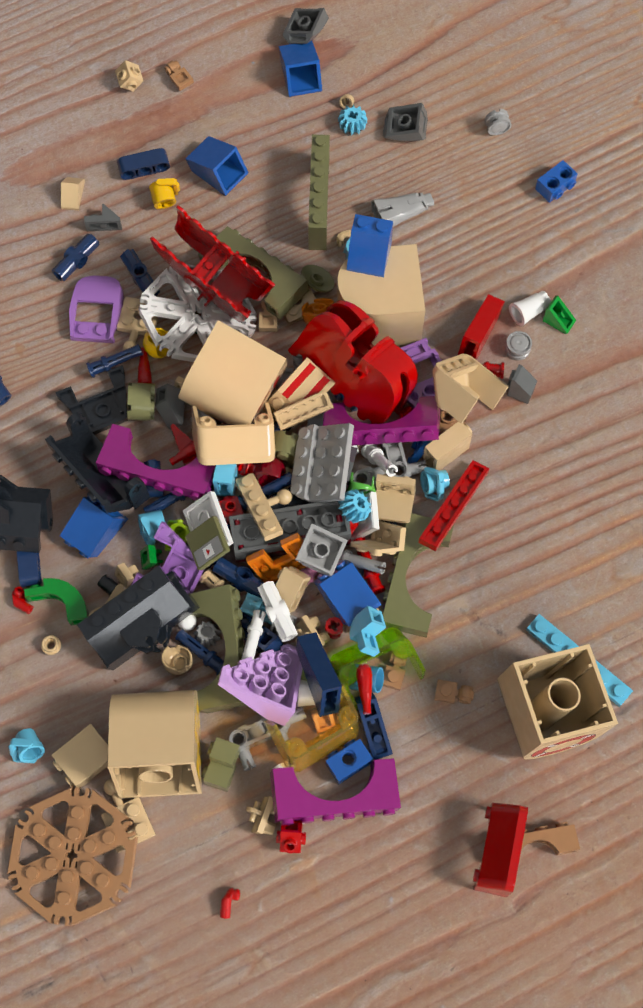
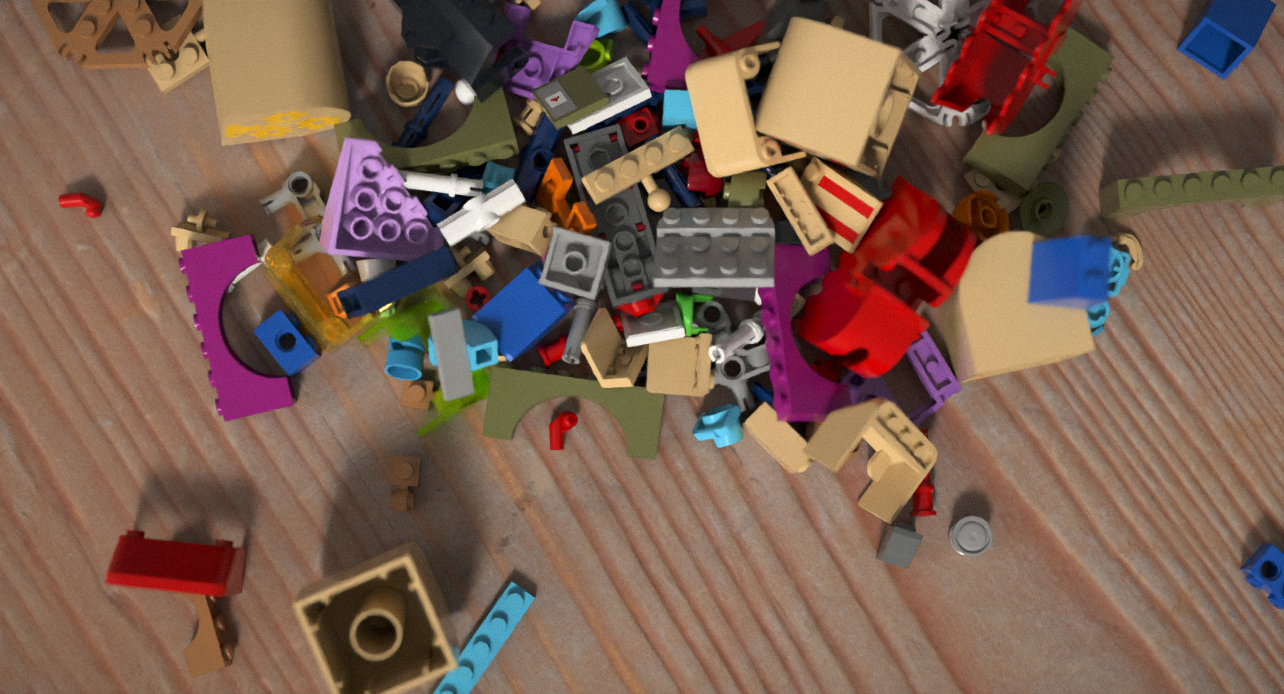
camera: 75 degrees right, 15 degrees up
green tile [140,545,163,570] -> none
light grey piece [193,621,221,648] -> none
olive brick [201,737,241,792] -> none
tan plate [259,301,277,332] -> none
red brick [276,820,306,853] -> none
medium azure gear [338,489,371,524] -> none
dark blue slope [353,693,393,760] -> none
red piece [356,664,372,714] -> none
light grey piece [371,193,434,227] -> none
red plate [418,460,489,551] -> none
red slope [458,294,505,360] -> none
white plant [509,291,551,326] -> none
green slope [543,295,576,334] -> none
none -> light grey tile [428,307,474,401]
none -> red arm [549,411,578,450]

